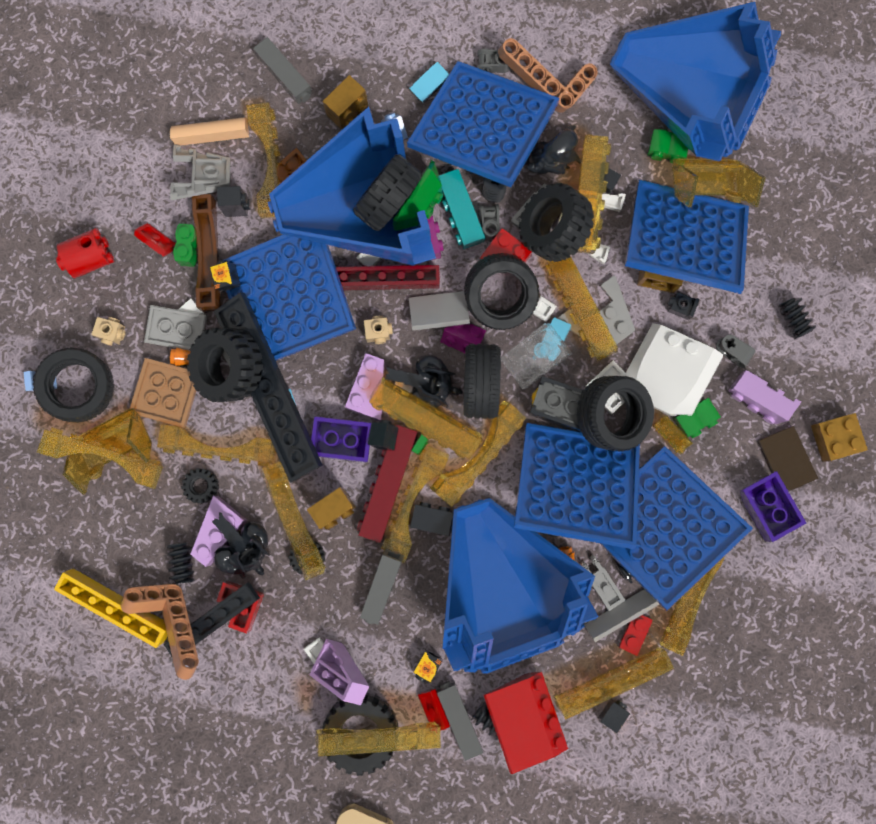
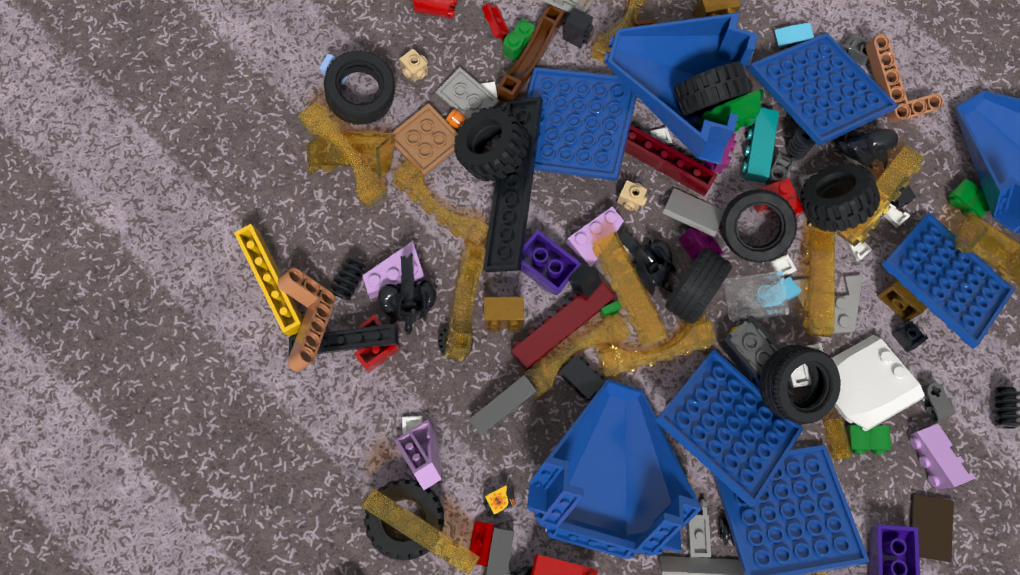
camera: 25 degrees right, 10 degrees down
black tyre [181,468,219,503] -> none
brick [210,260,241,292] -> none
pearl gold brick [811,413,868,462] -> none

